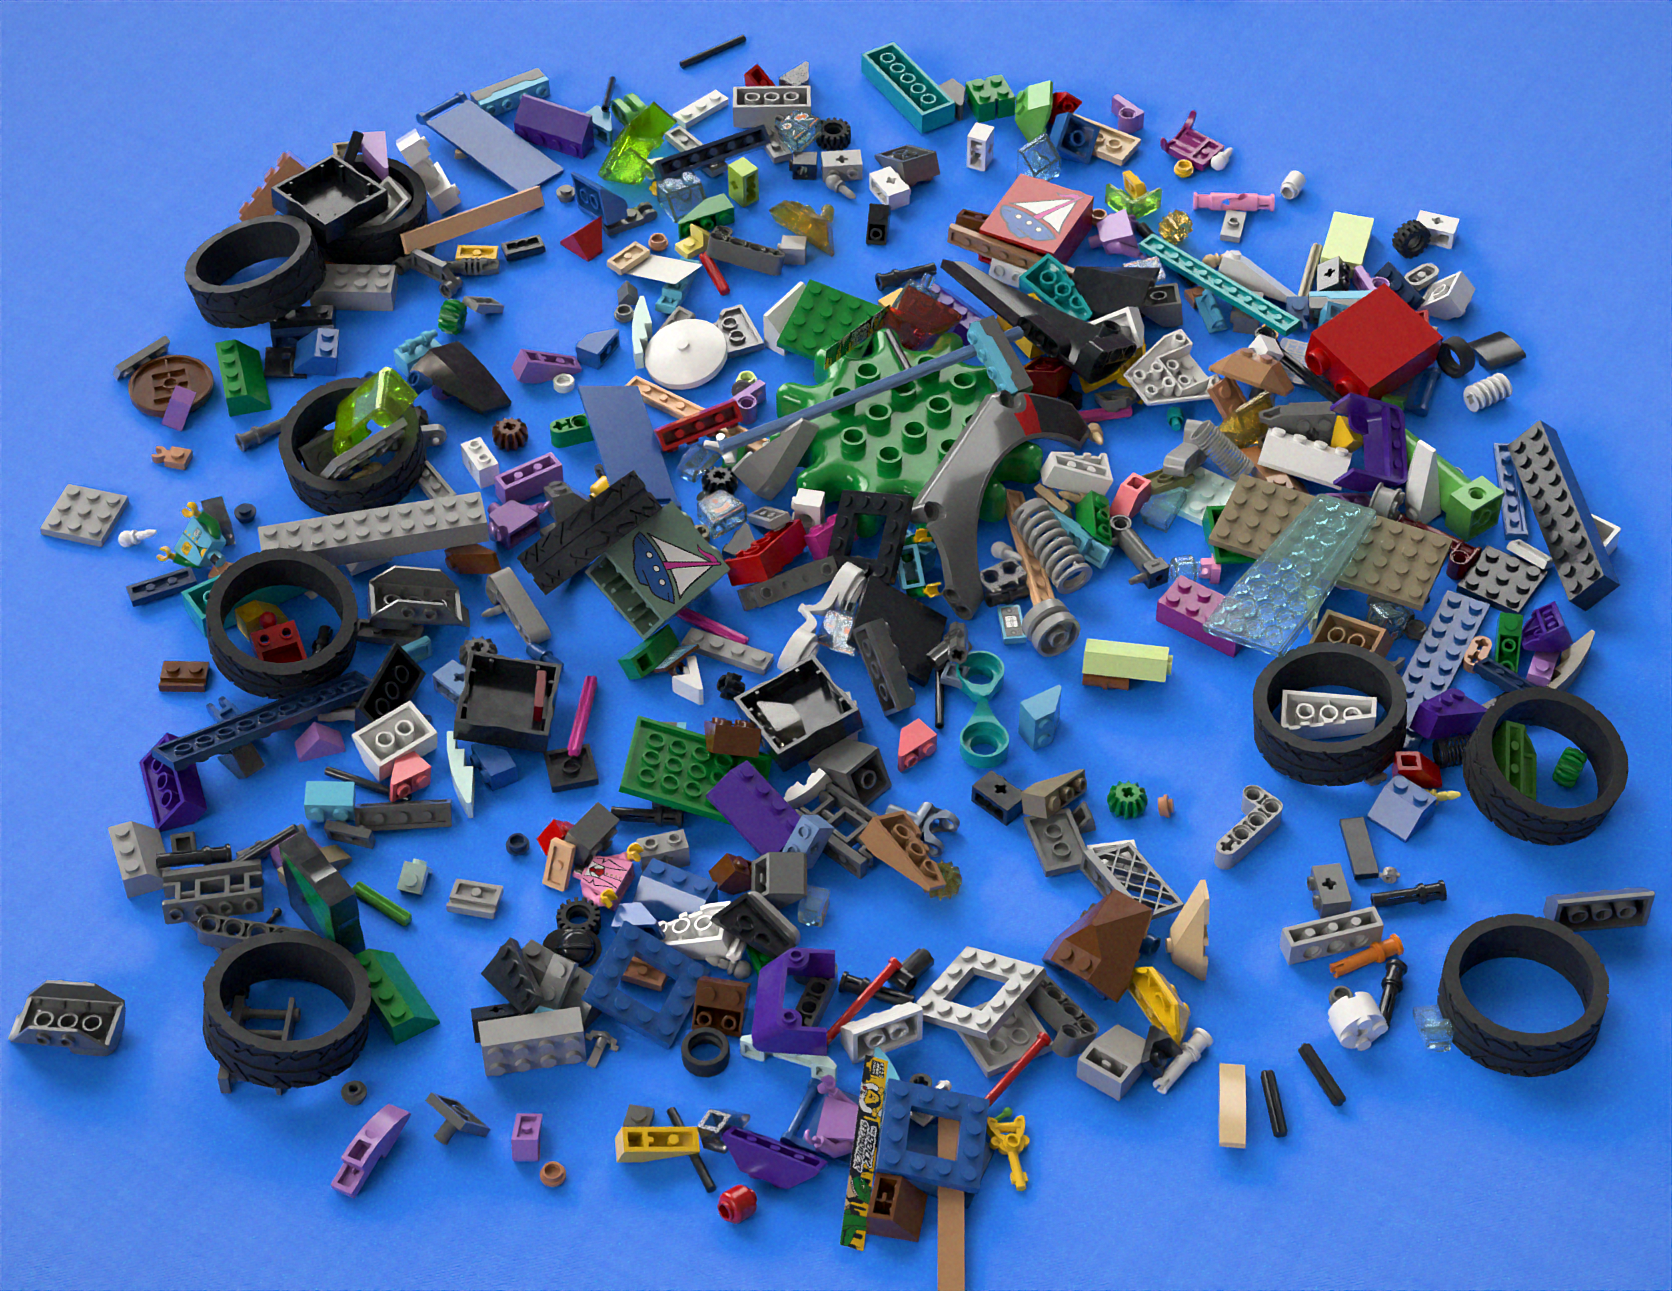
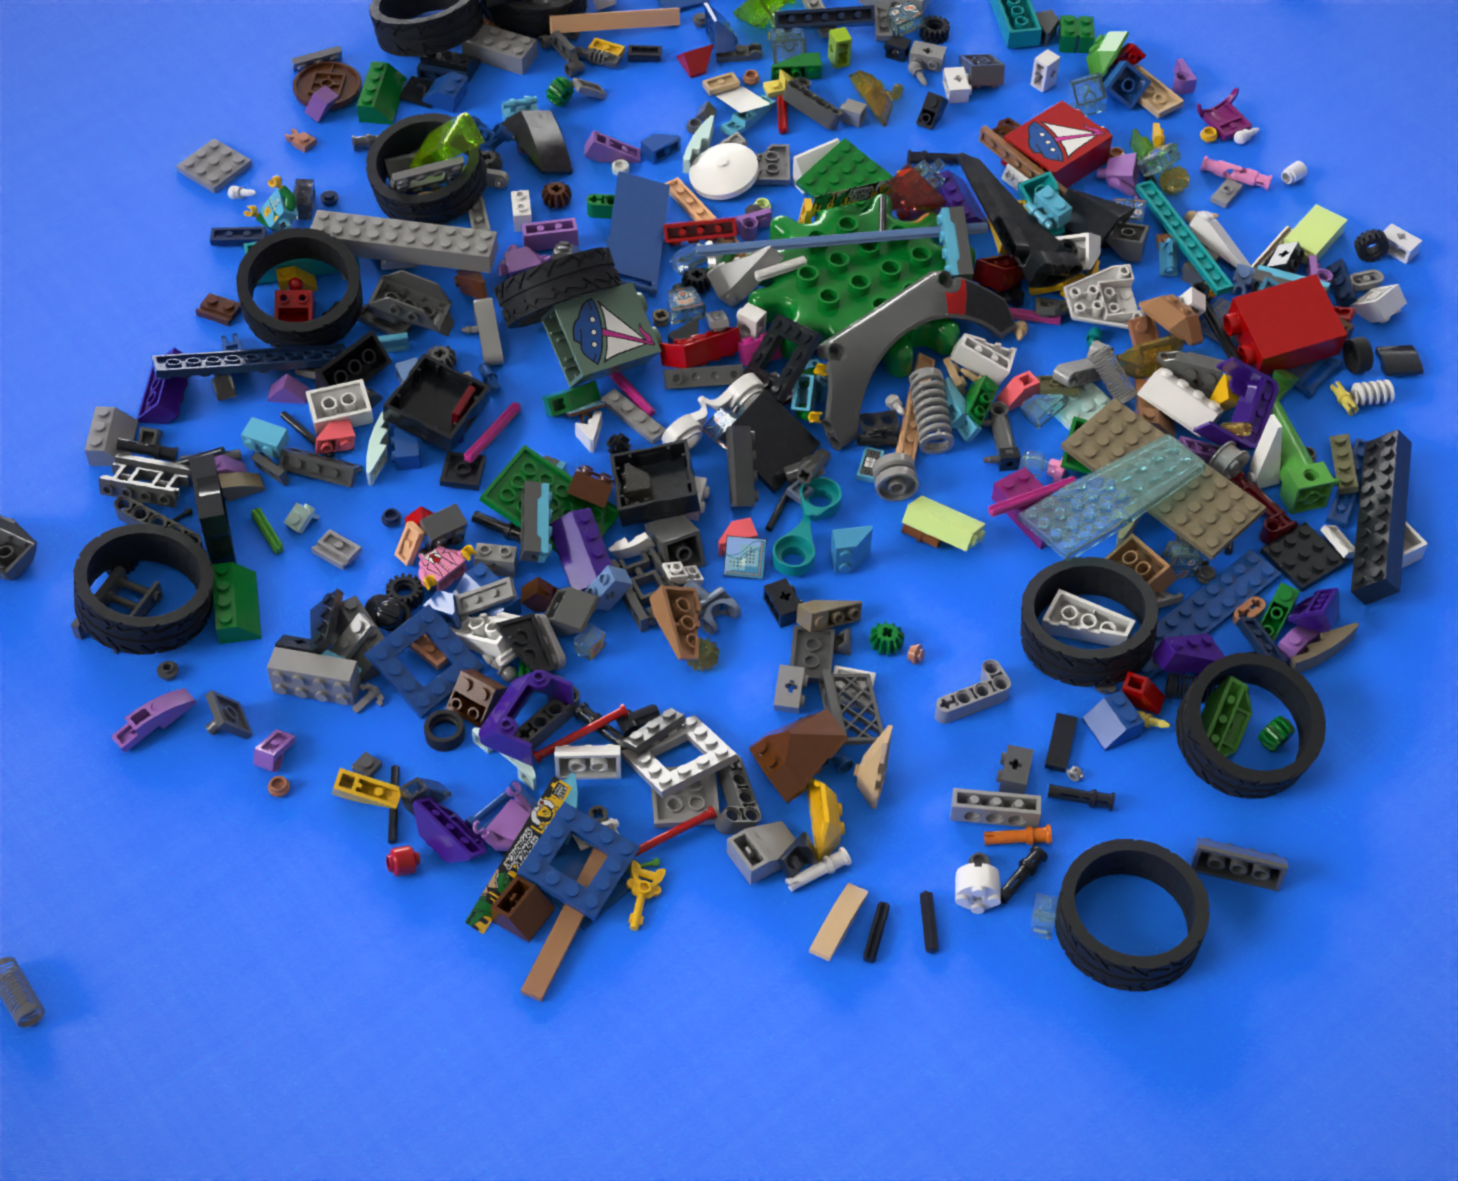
camera: 20 degrees right, 5 degrees up
none -> light grey plate [455,576,517,617]
none -> piece [520,481,552,563]
none -> dark grey plate [623,708,686,754]
none -> white slope [662,561,704,585]
none -> piece [723,535,767,579]
none -> white axle [754,256,807,282]
none -> light grey brick [773,664,808,714]
none -> yellow plate [798,198,815,224]
none -> dark pink axle [988,476,1078,517]
none -> medium azure brick [1024,185,1072,230]
none -> clear light blue torso [1137,143,1181,177]
none -> clear yellow cylinder [1220,422,1252,436]
none -> olive plate [1329,433,1359,495]
none -> light yellow pin [1330,381,1359,416]

